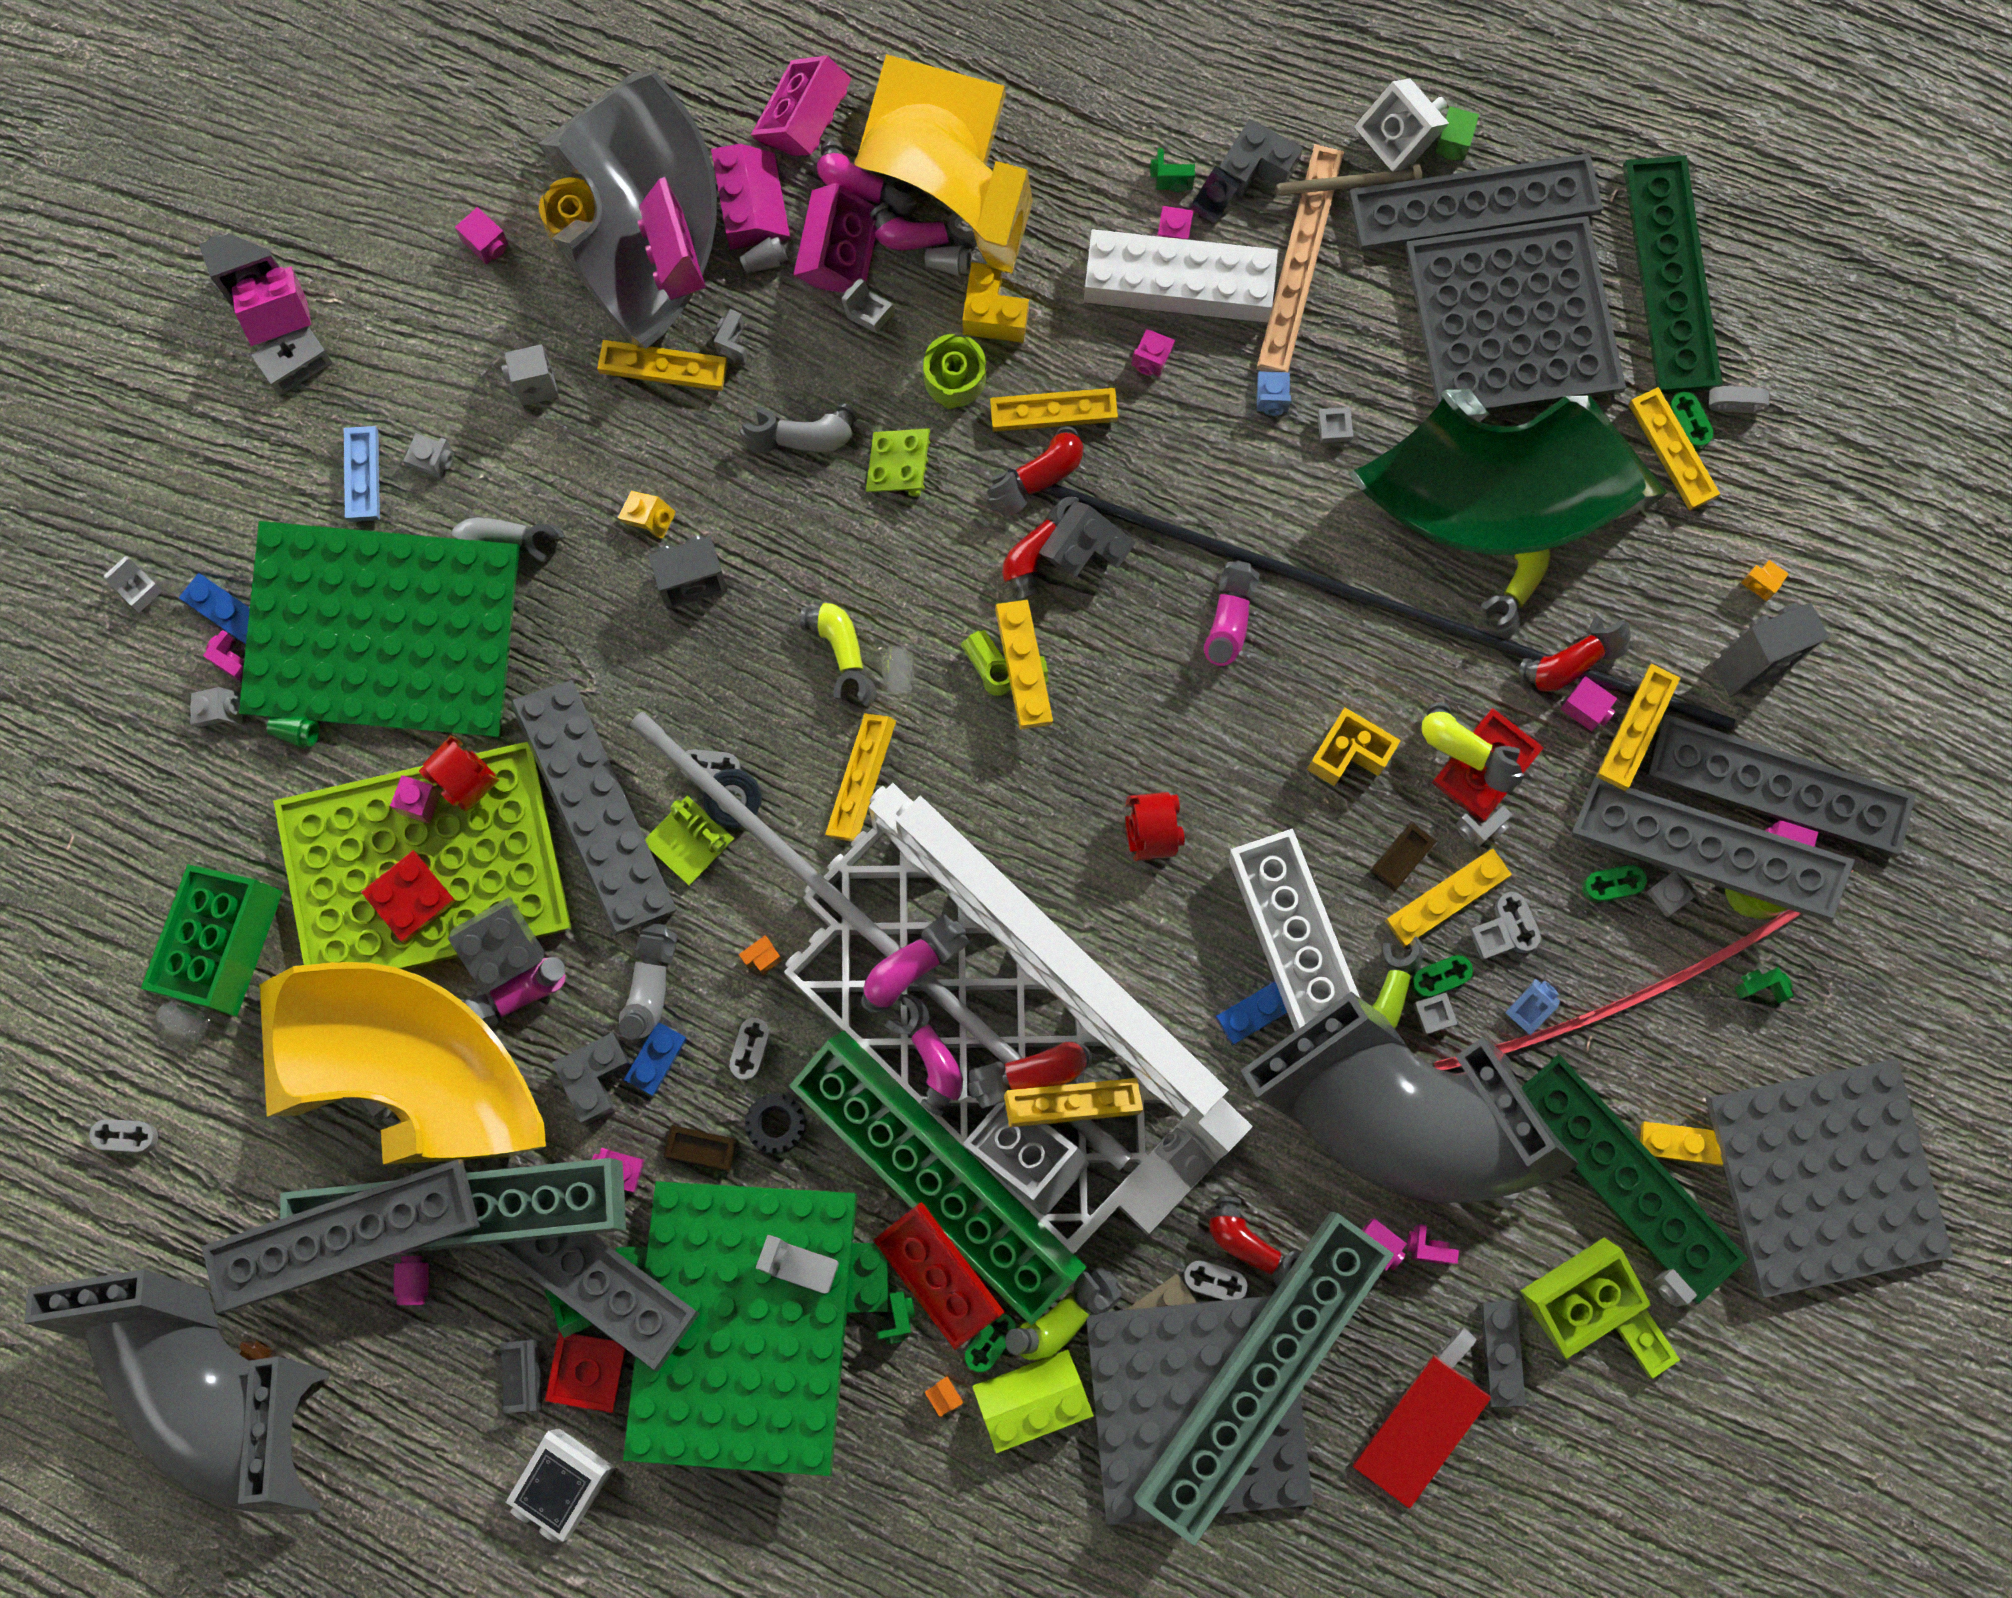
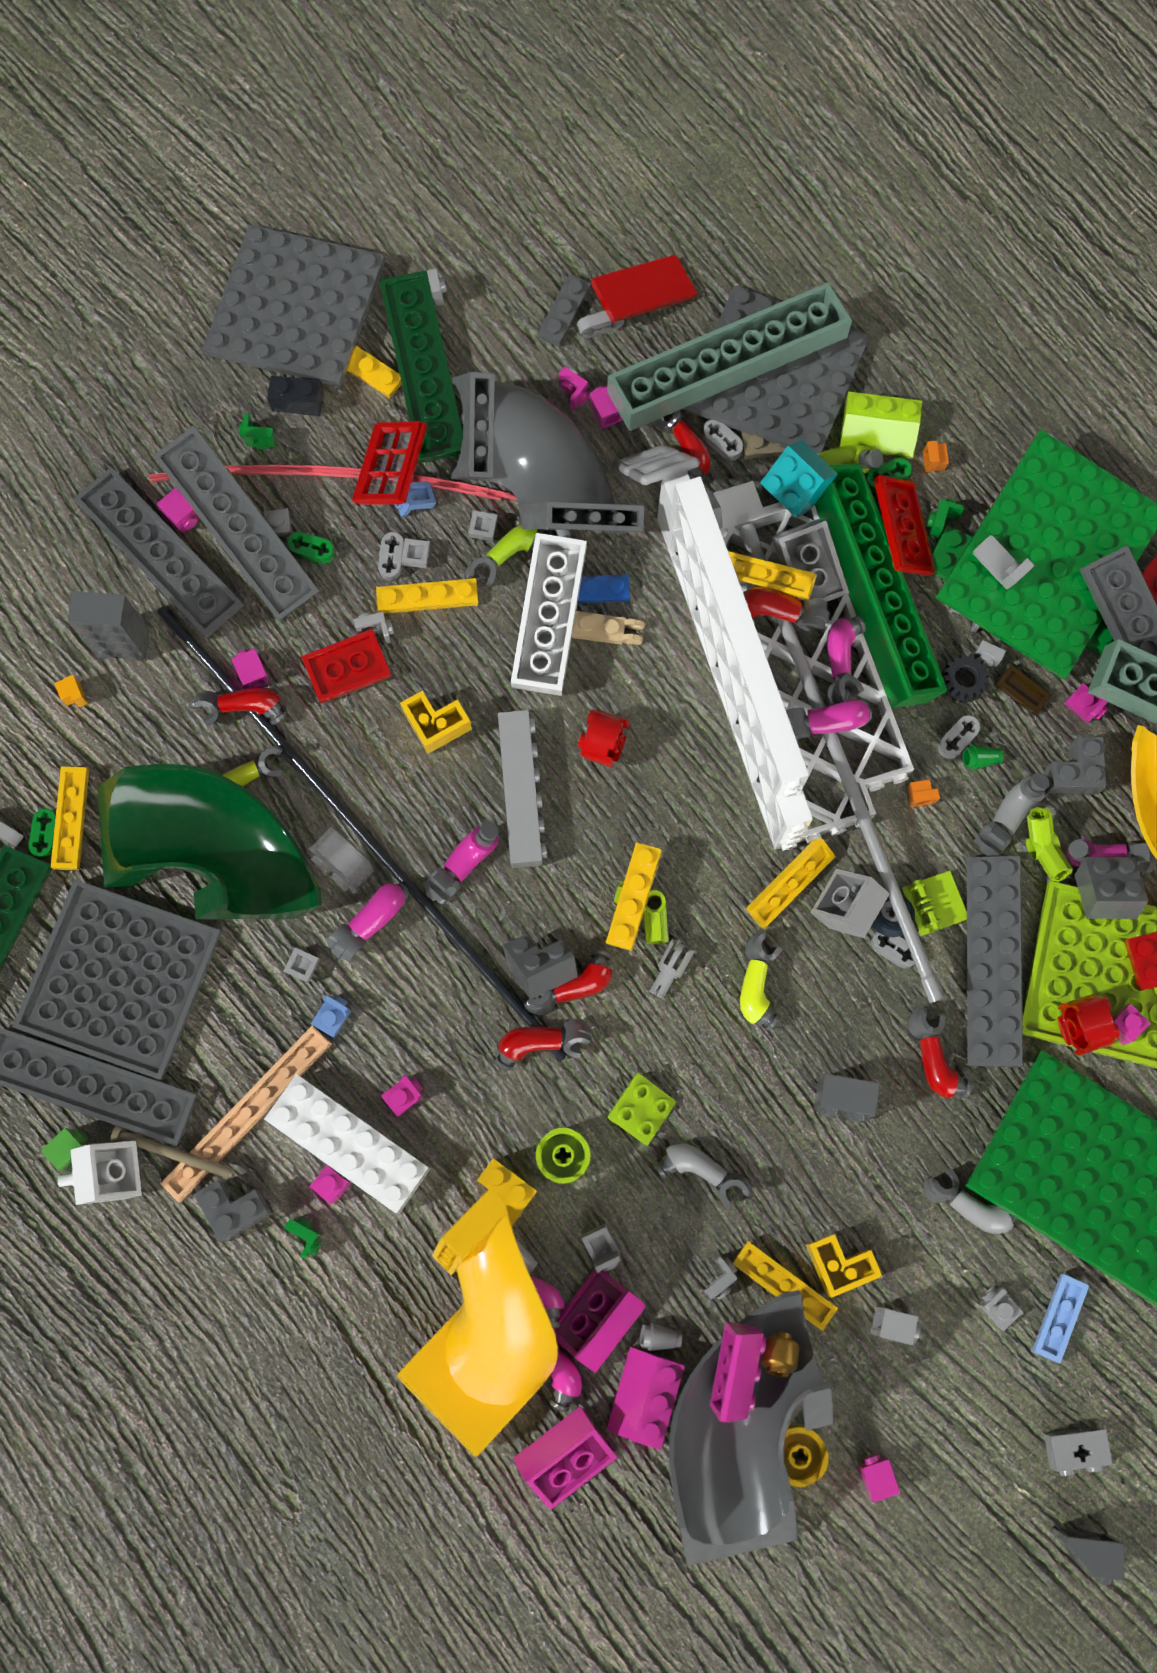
camera: 150 degrees left, 0 degrees up
dark pink brick [232,266,311,346] -> none
yellow bracket [618,491,675,538] -> none
blue plate [624,1022,687,1097] -> none
clear brick [881,646,915,695] -> none
yellow plate [990,388,1118,432] -> none
black bracket [1190,166,1241,223] -> none
dark brown tile [1369,821,1437,892] -> none
green beam [1411,955,1473,999] -> none
piece [1421,702,1524,793] -> none
lime slope [1520,1237,1651,1359] -> none
yellow plate [1596,663,1680,791] -> none
lime plate [1616,1309,1680,1379] -> none
none -> black brick [267,375,324,416]
none -> clear brick [309,827,375,894]
none -> dark pink piece [327,883,409,962]
none -> red piece [352,421,428,505]
none -> light grey brick [498,710,547,869]
none -> tan hinge [572,611,645,645]
none -> light grey bar [613,445,700,485]
none -> light grey arm [649,938,695,1000]
none -> teal brick [760,440,838,517]
none -> pearl gold head [761,1332,800,1377]
none -> yellow brick [805,1234,882,1298]
none -> light grey brick [810,869,890,938]
none -> piece [908,1007,972,1099]
none -> green cone [962,745,1003,770]
none -> light grey plate [974,640,1006,667]
none -> lime piece [1026,807,1073,882]

